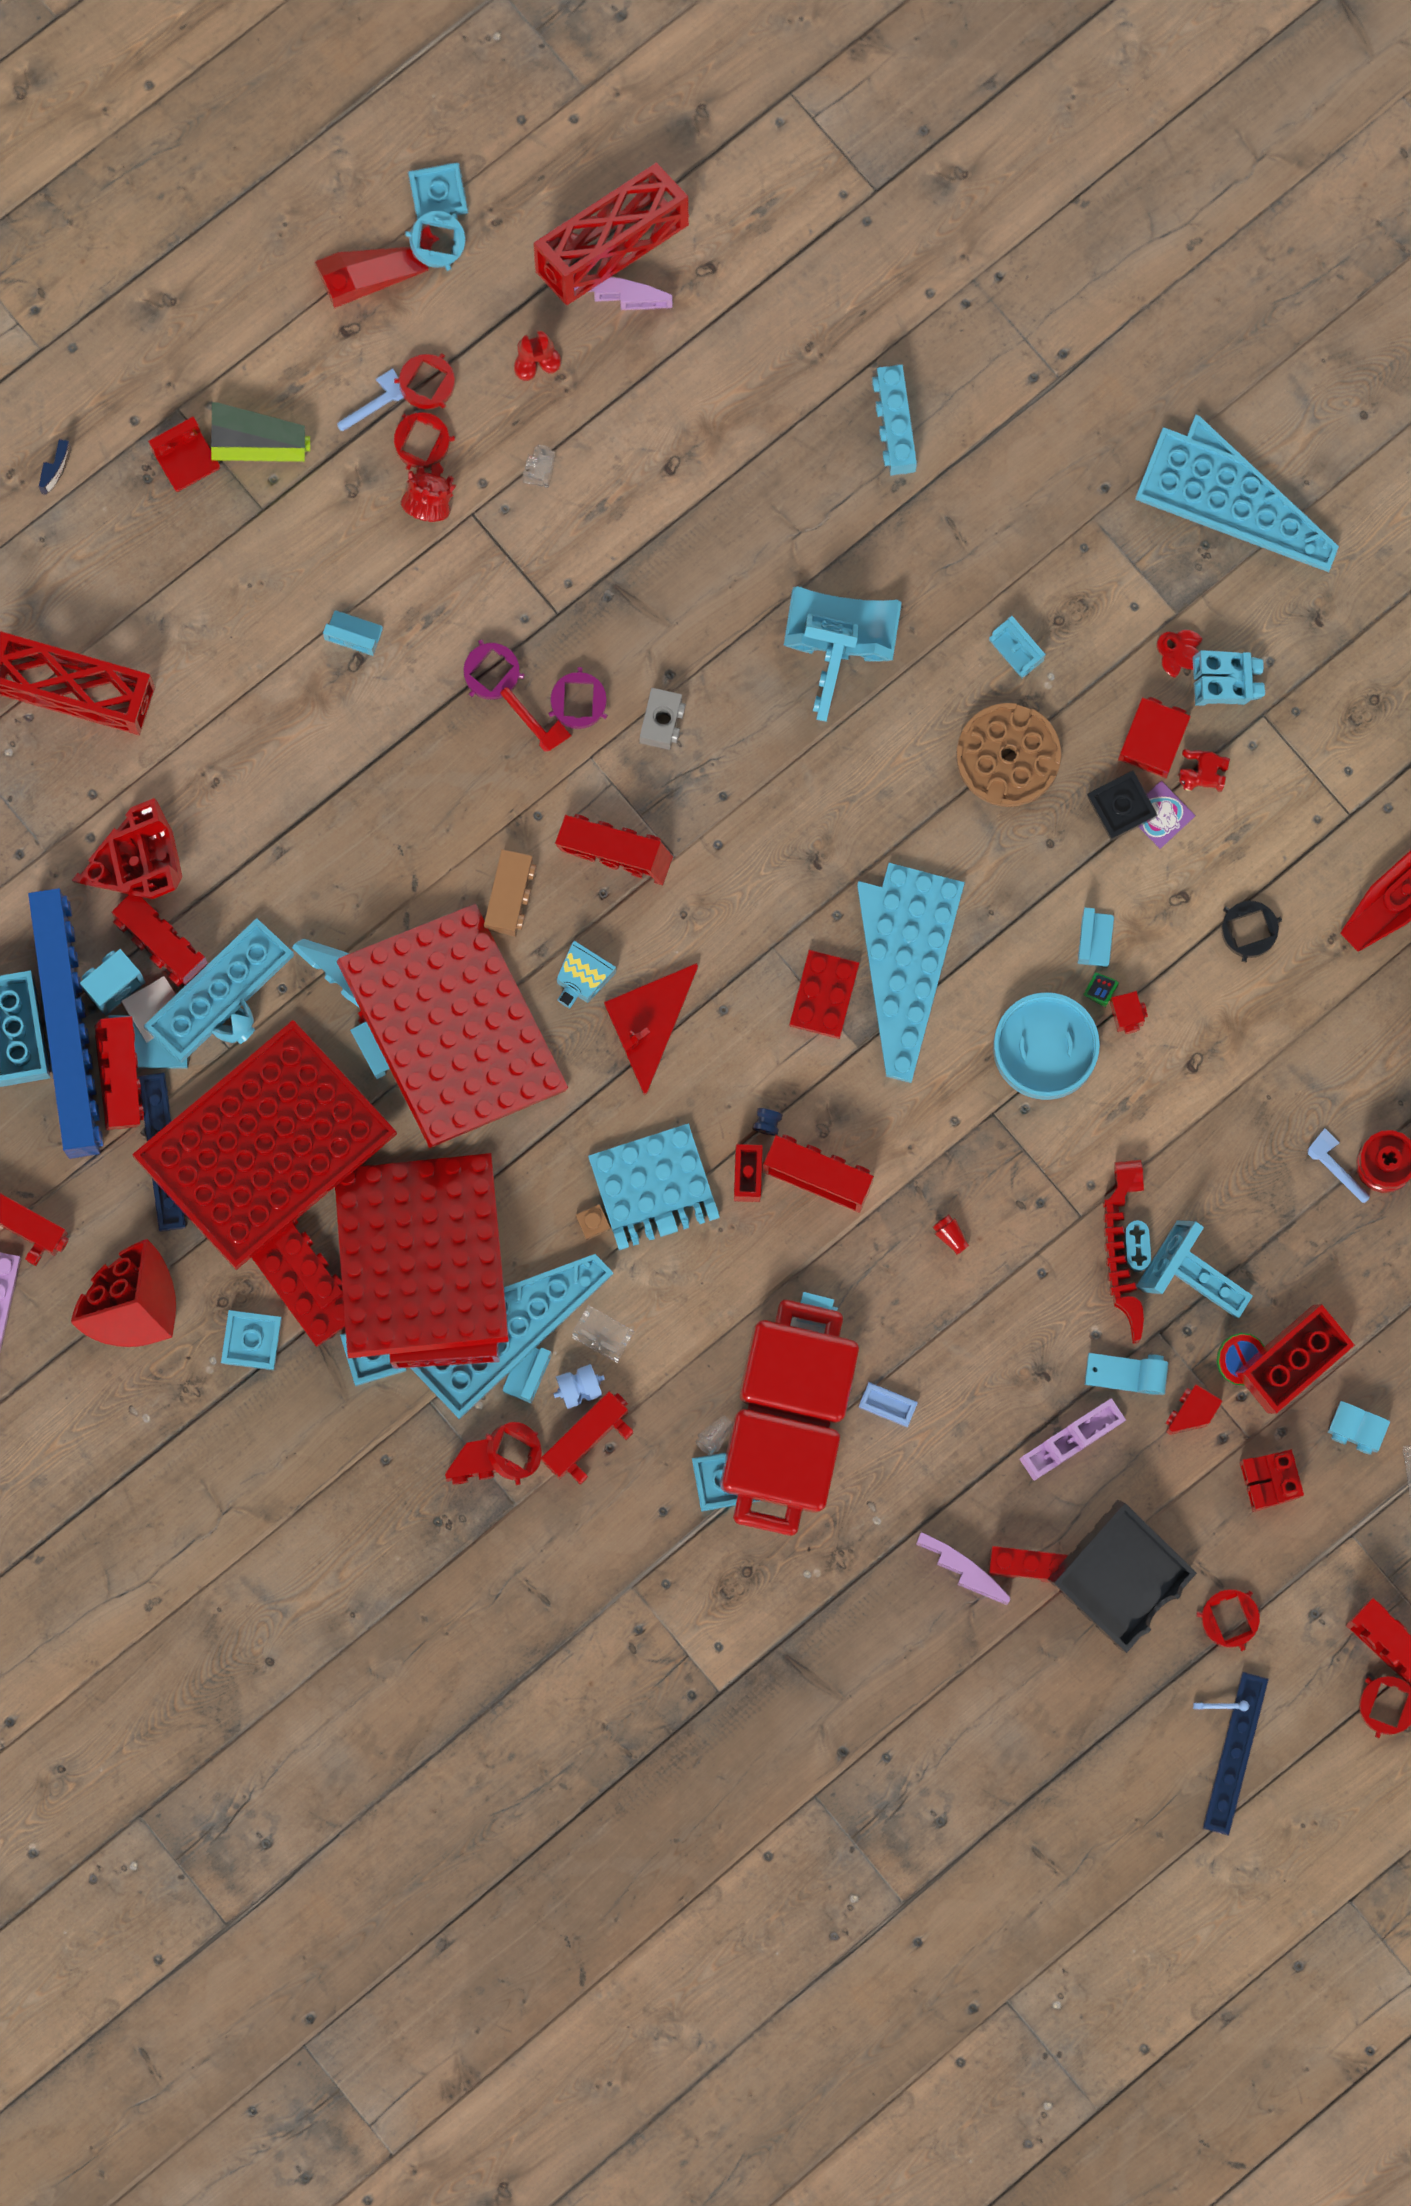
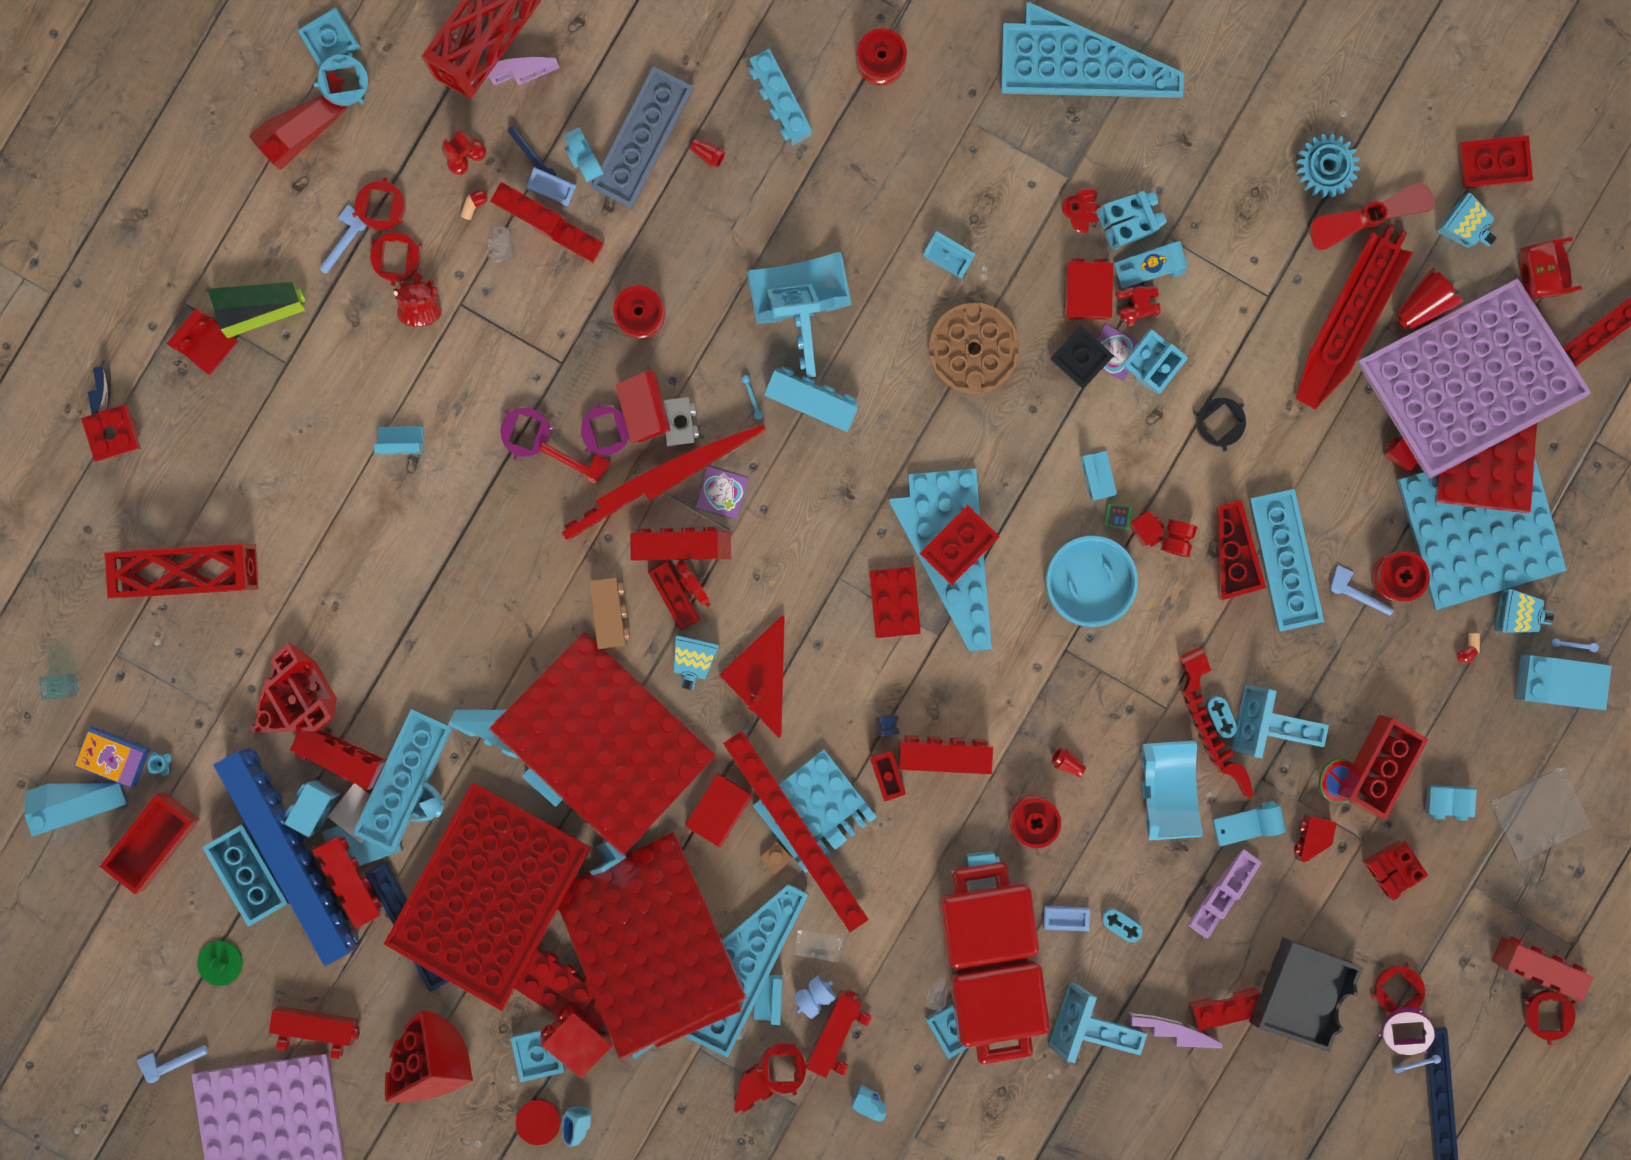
camera: 25 degrees left, 10 degrees up
none -> red piece [81,405,141,462]
none -> arm [460,190,488,220]
none -> red bracket [490,181,605,264]
none -> dark blue piece [508,126,557,195]
none -> red tile [515,1098,561,1146]
none -> light blue tile [525,167,576,207]
none -> red panel [540,1004,613,1078]
none -> red slope [561,425,766,541]
none -> medium azure rock [562,1106,592,1147]
none -> medium azure piece [563,127,603,182]
none -> medium azure panel [590,841,626,875]
none -> sand blue plate [591,66,694,209]
none -> red wheel [613,285,666,340]
none -> red piece [615,371,671,443]
none -> red tile [647,561,700,631]
none -> red piece [675,560,711,607]
none -> red piece [685,773,753,848]
none -> red cone [690,138,725,168]
none -> sticker [696,466,749,519]
none -> red plate [723,730,869,933]
none -> medium azure hinge [741,375,763,420]
none -> medium azure brick [764,366,860,432]
none -> medium azure rock [851,1084,887,1122]
none -> red wheel [856,28,907,86]
none -> red plate [919,505,1000,586]
none -> red wheel [1009,795,1061,848]
none -> medium azure piece [1048,982,1147,1063]
none -> medium azure beam [1102,908,1142,942]
none -> medium azure door [1114,241,1189,289]
none -> medium azure brick [1121,329,1188,394]
none -> medium azure panel [1141,741,1203,840]
none -> red wheel [1160,519,1198,558]
none -> red wedge [1217,500,1266,601]
none -> medium azure plate [1248,489,1324,632]
none -> piece [1378,1007,1434,1055]

